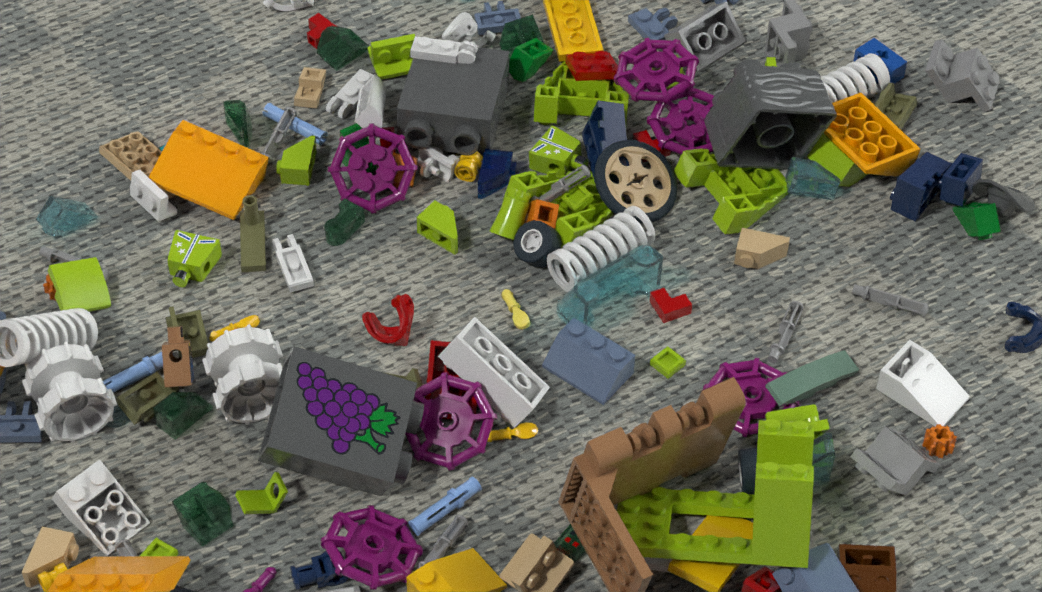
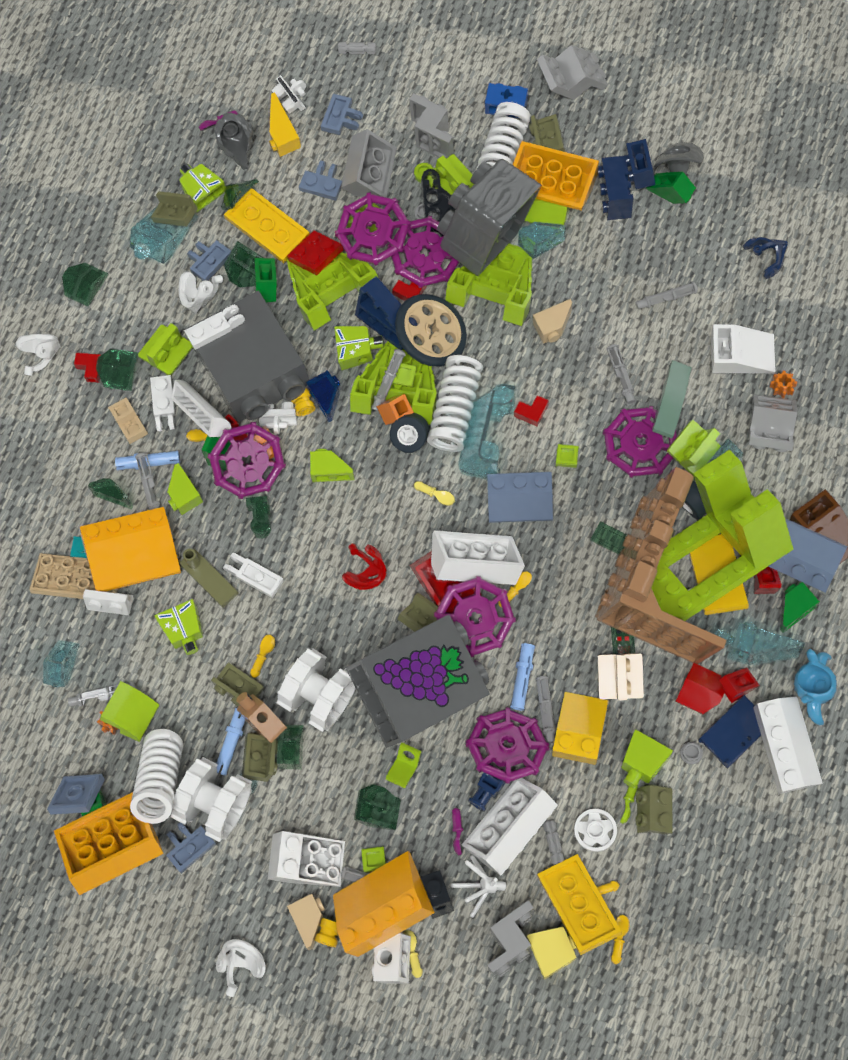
camera: 30 degrees left, 20 degrees up
lime plant [489,187,531,240] -> none

